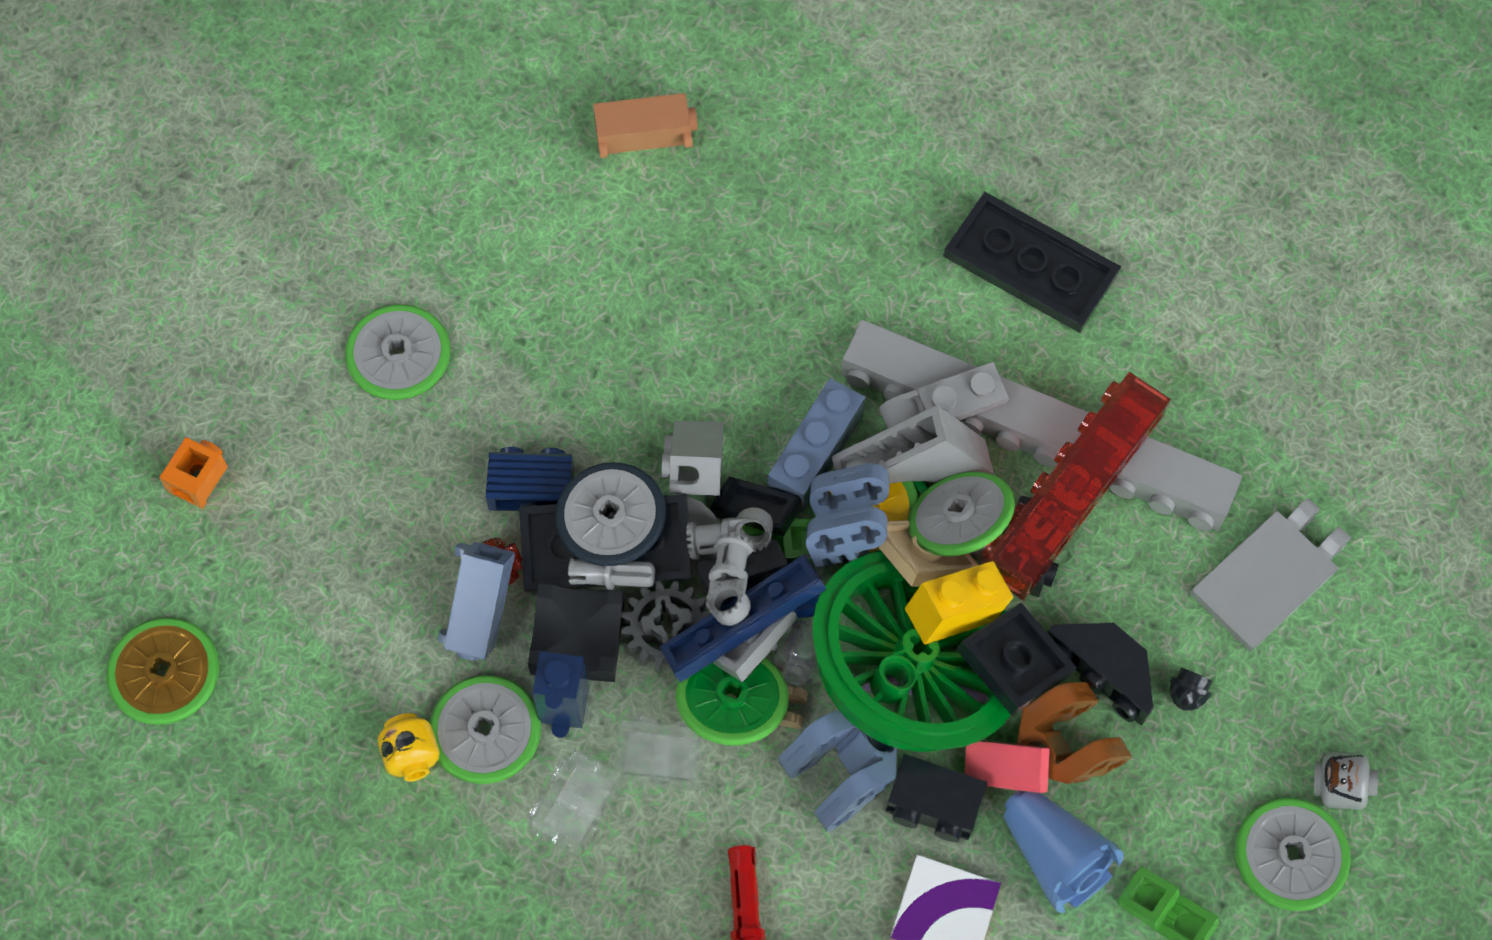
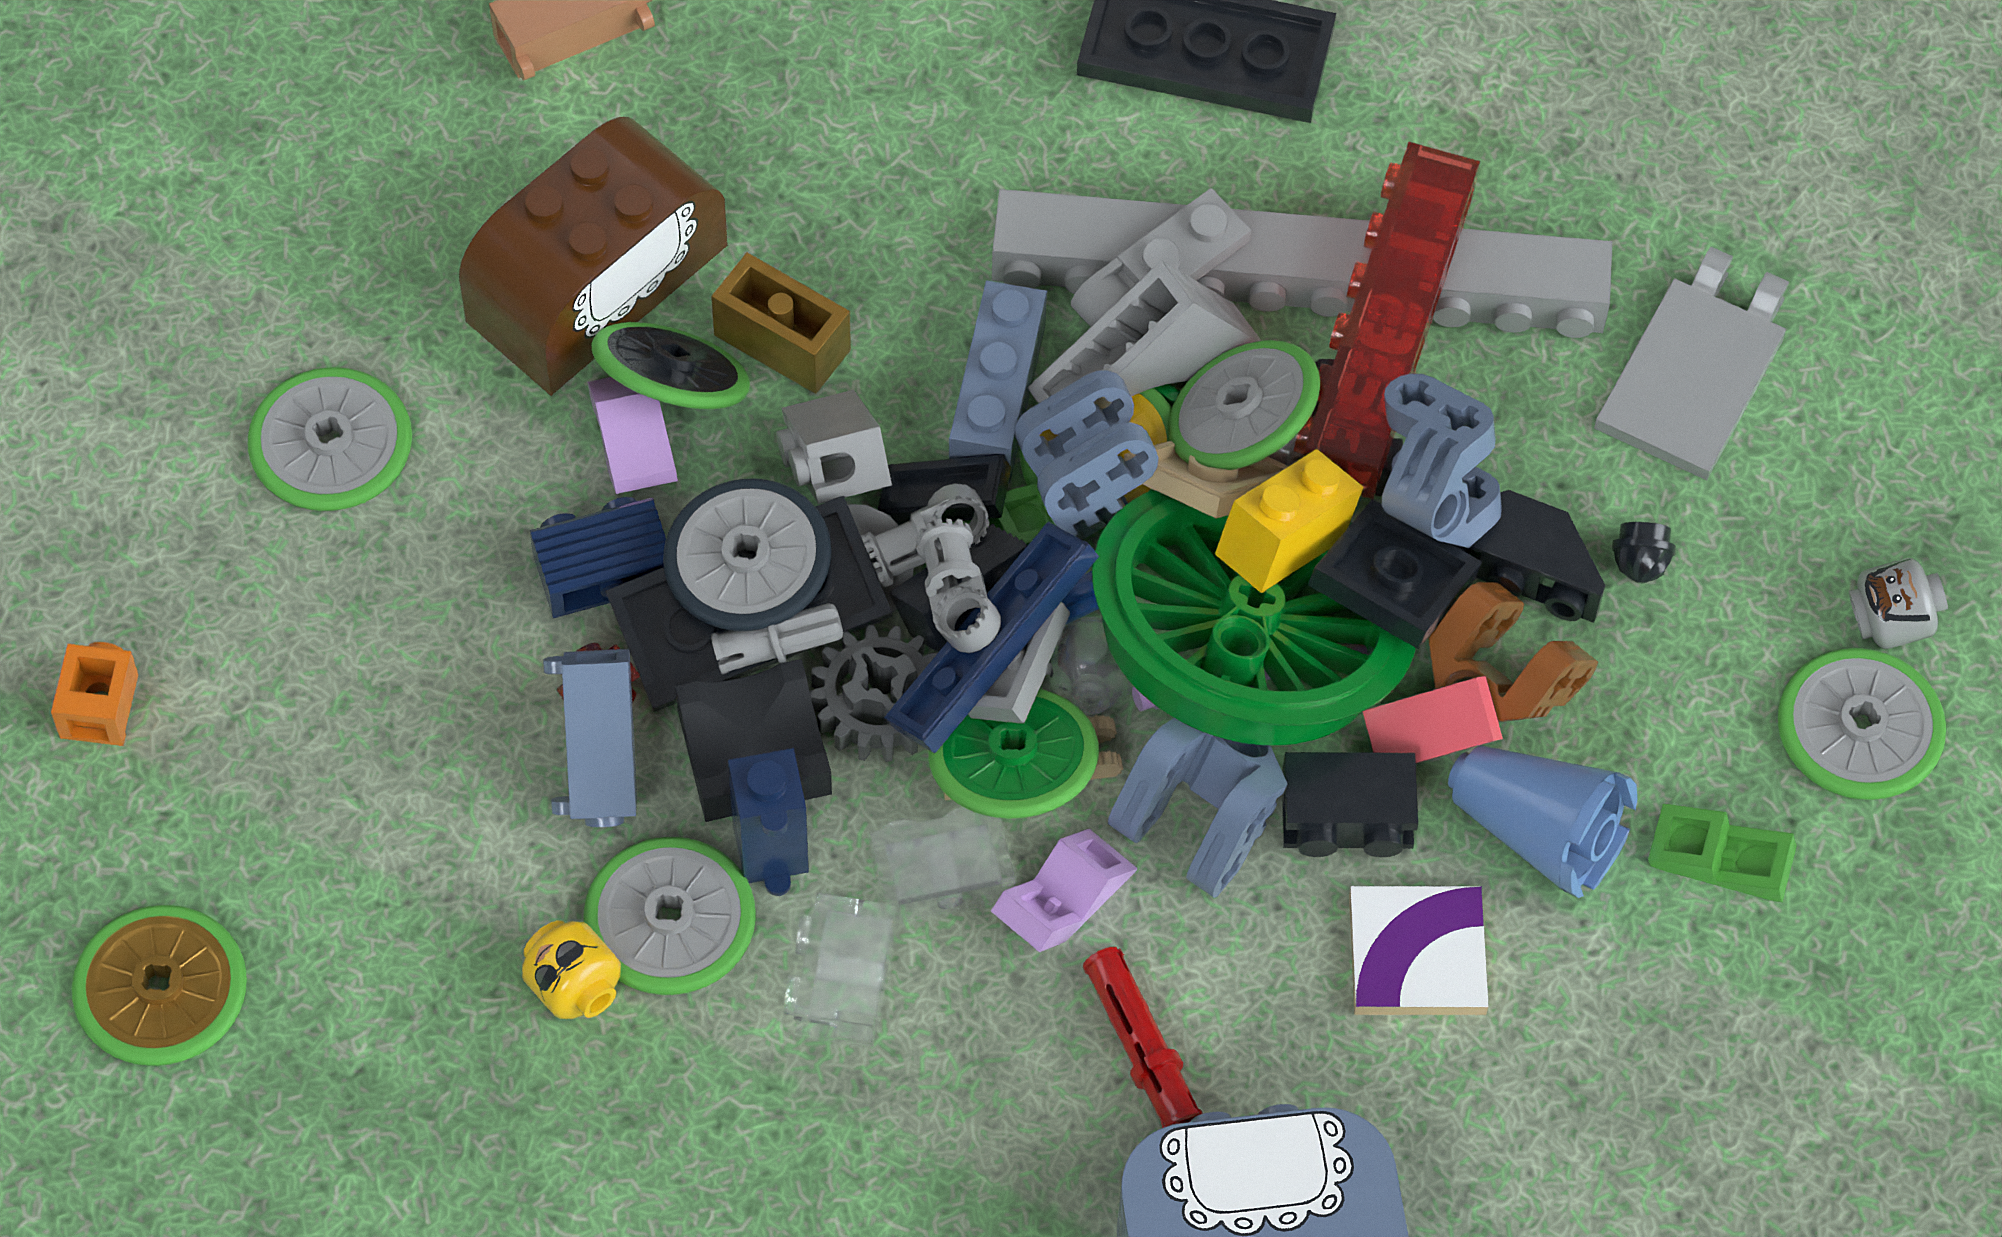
camera: 20 degrees left, 5 degrees down
none -> reddish brown brick [459,116,728,396]
none -> lavender slope [587,377,678,494]
none -> wheel [592,322,750,409]
none -> pearl gold brick [711,252,851,394]
none -> lavender slope [991,829,1138,952]
none -> sand blue piece [1382,374,1502,548]

